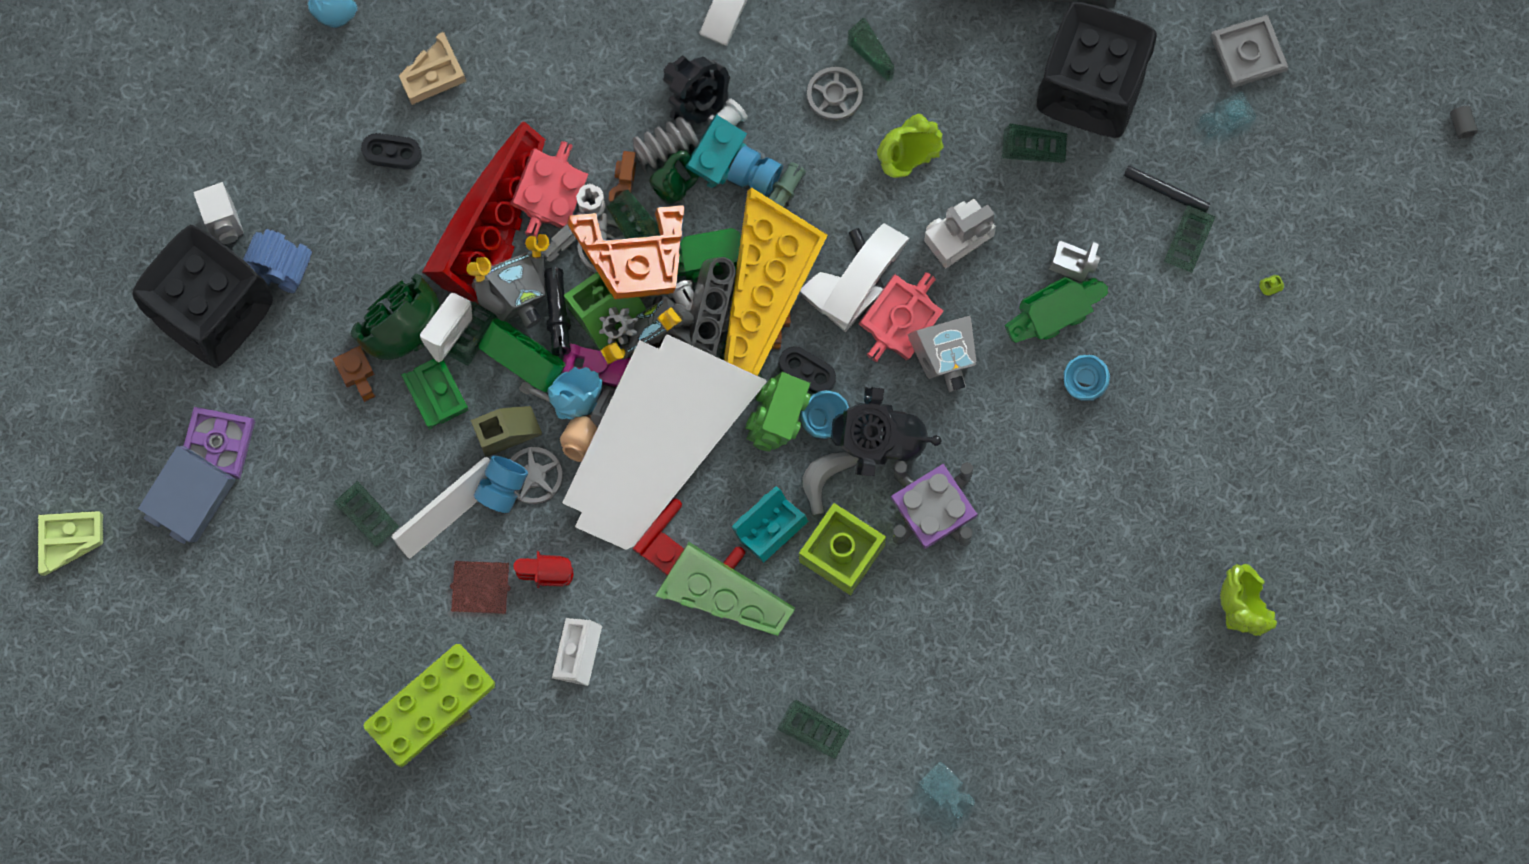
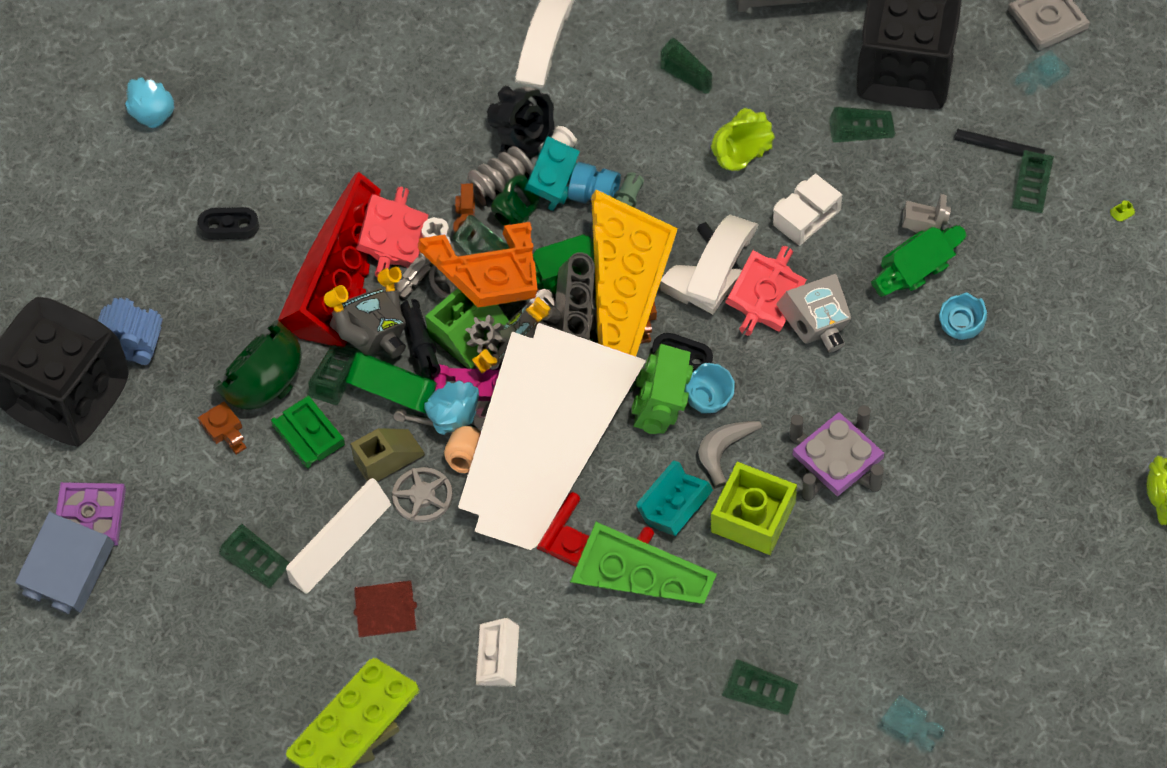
camera: 10 degrees left, 15 degrees down
white brick [194,182,244,244] -> none
tan wing [399,32,466,105] -> none
white slope [420,293,473,362] -> none
dark azure wheel [474,456,528,513] -> none
red arm [513,551,574,588] -> none
light grey wheel [807,67,863,121] -> none
black helmet [831,387,942,476] -> none
light grey bracket [945,204,995,243] -> none

